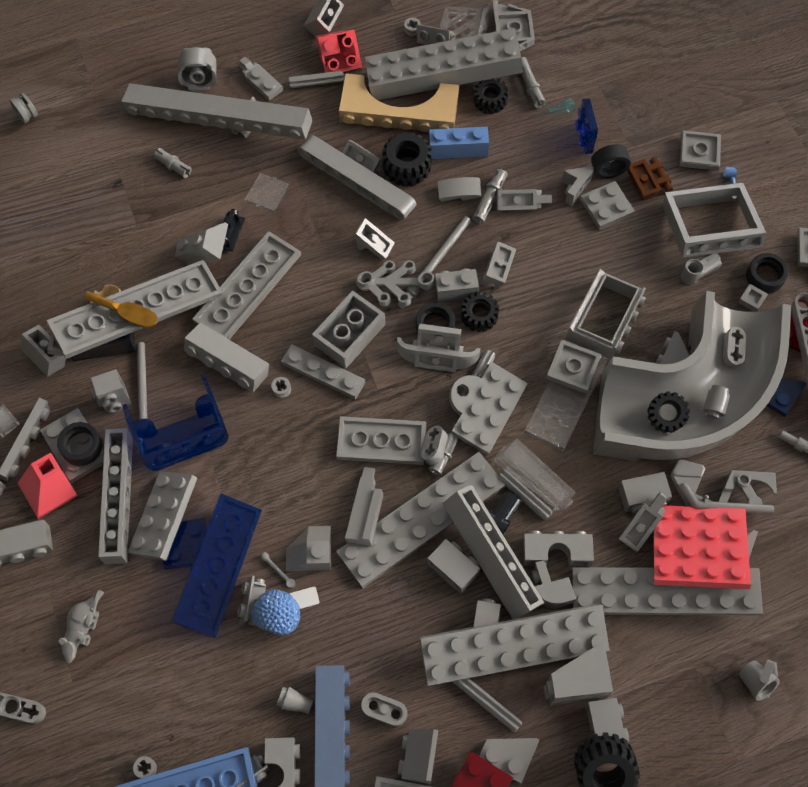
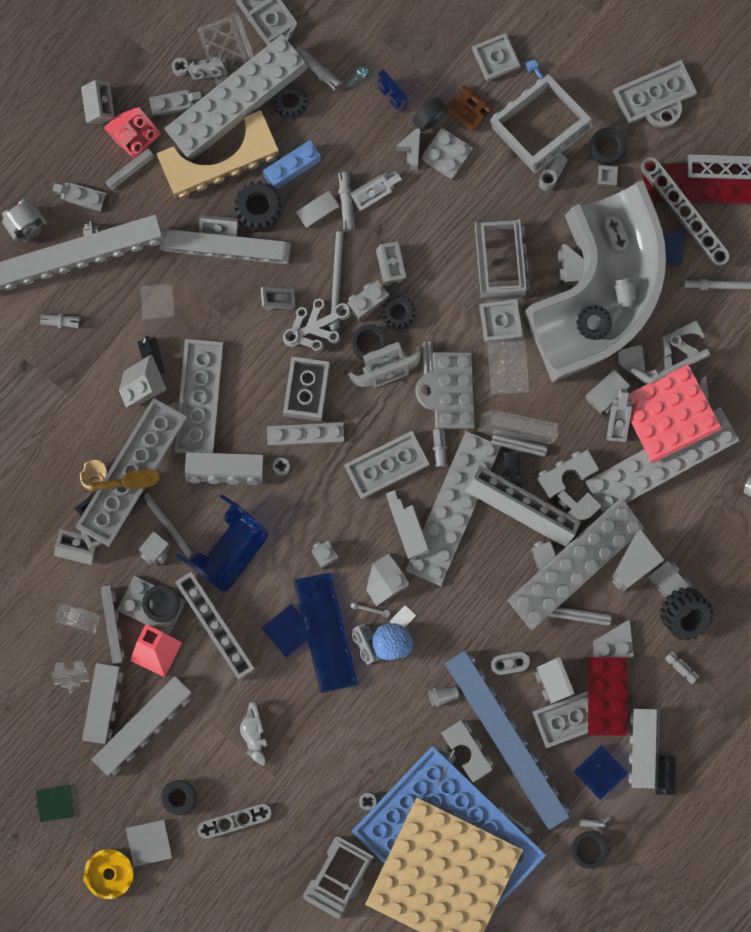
camera: 30 degrees left, 15 degrees up
light grey plate [127,471,197,561] -> none
light grey beam [421,426,448,465] -> none
light grey brick [427,539,480,594] -> none
none -> light grey hinge [149,90,202,117]
none -> light grey brick [311,540,338,569]

